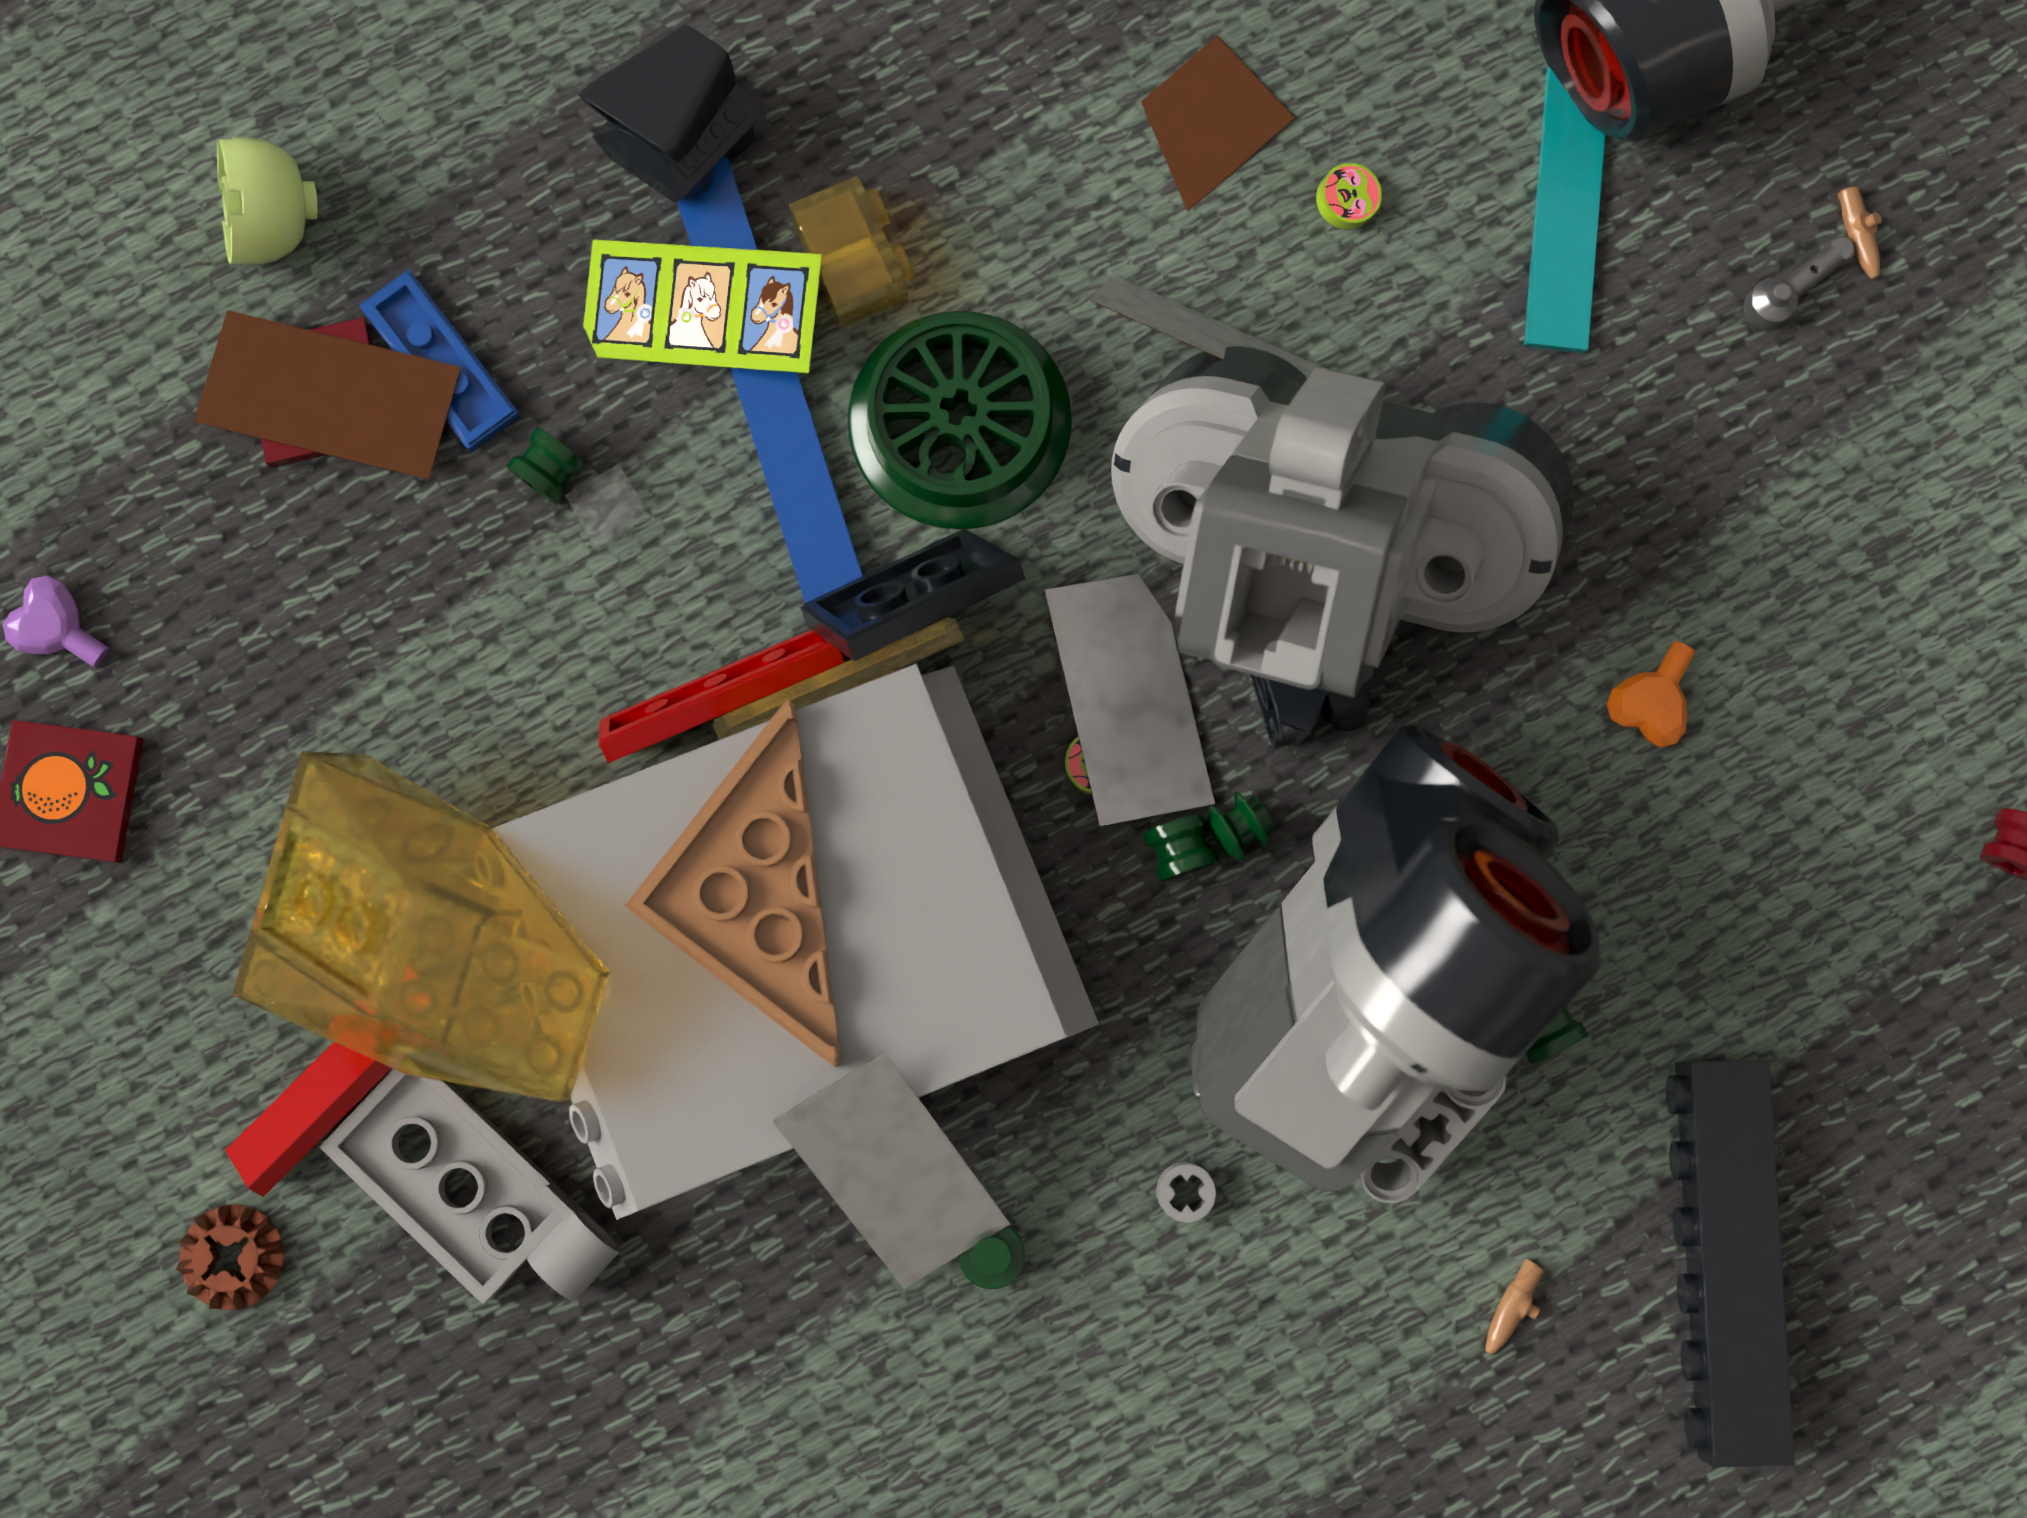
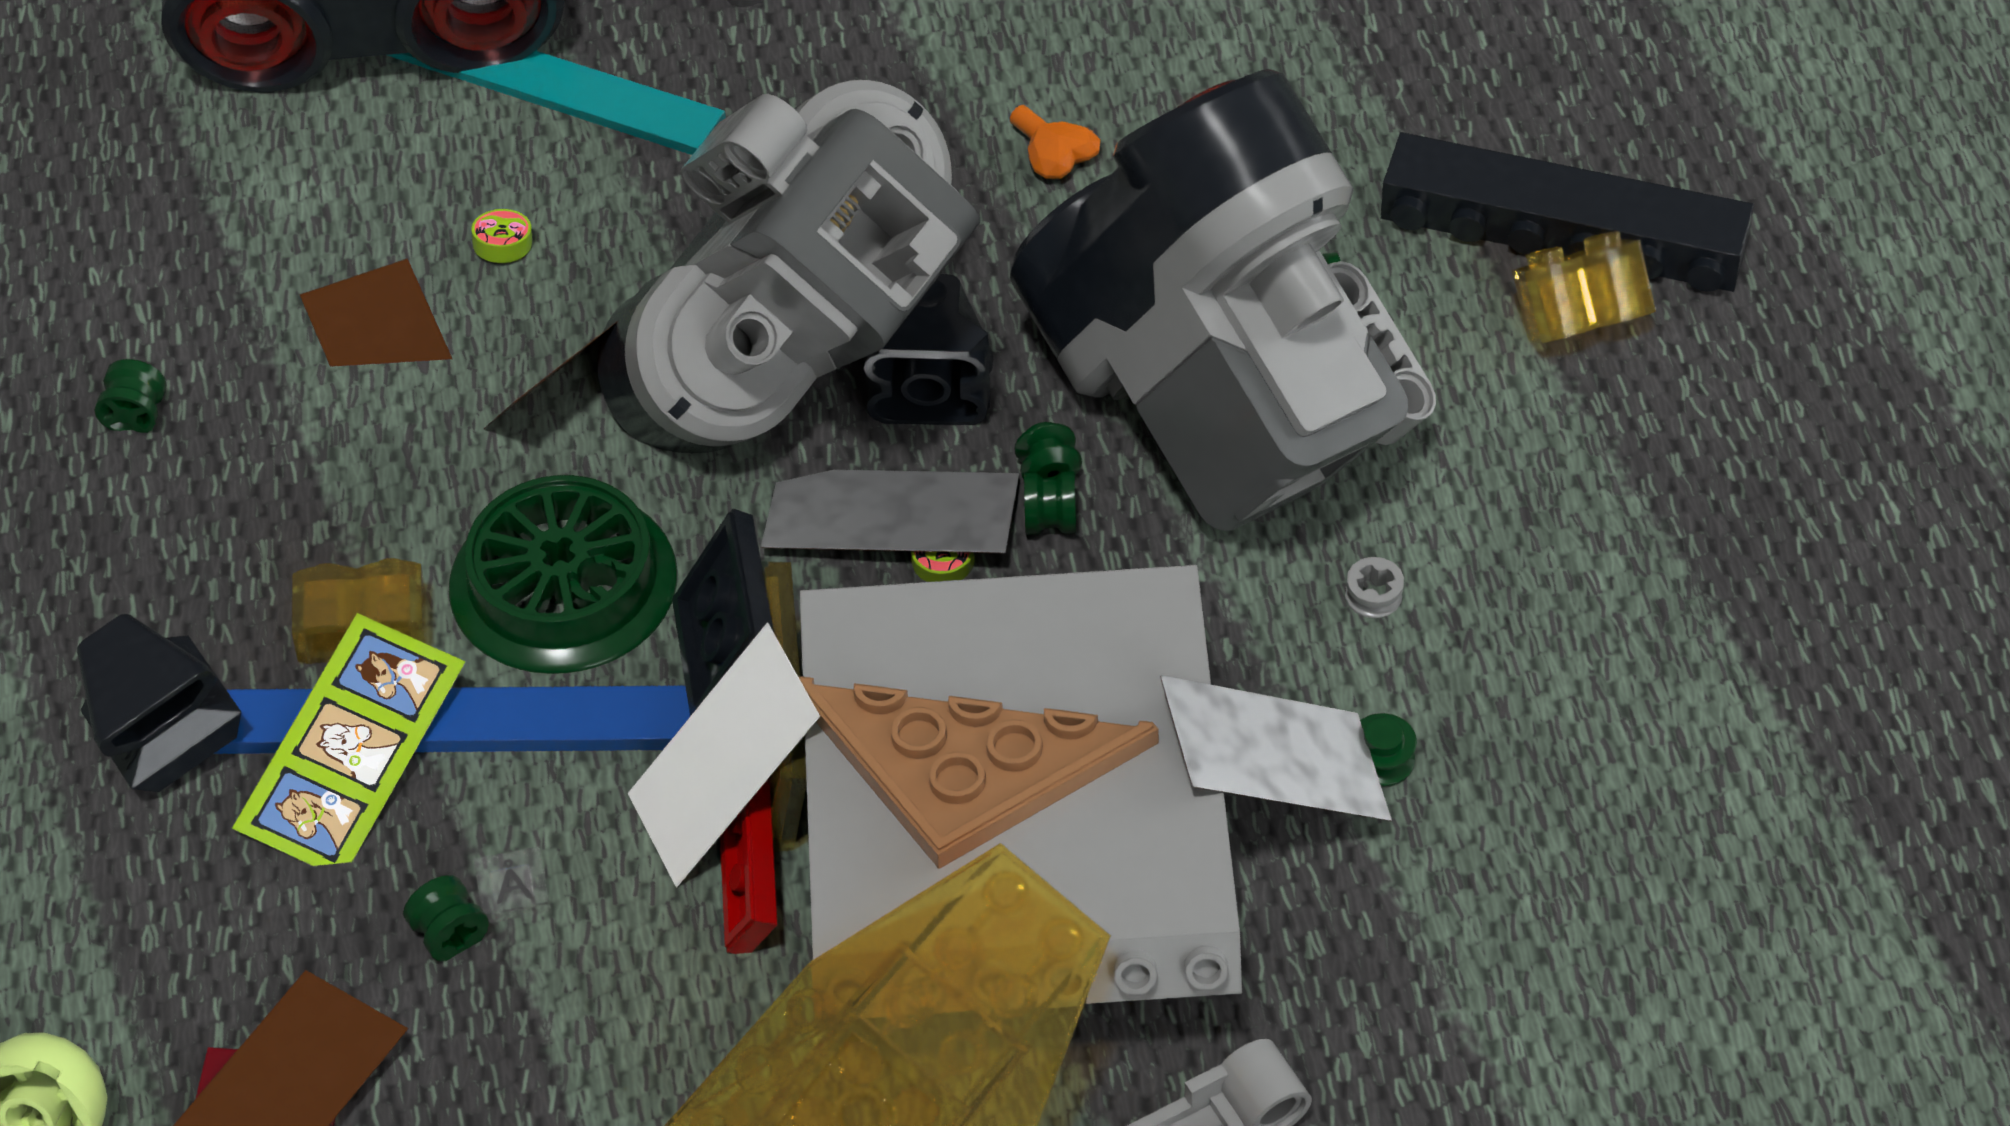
camera: 70 degrees left, 30 degrees down
blue tile [359,269,521,453] -> none
medium nougat helmet [1485,1258,1545,1355] -> none
none -> white sticker [628,622,820,888]
none -> clear yellow brick [1512,231,1656,343]

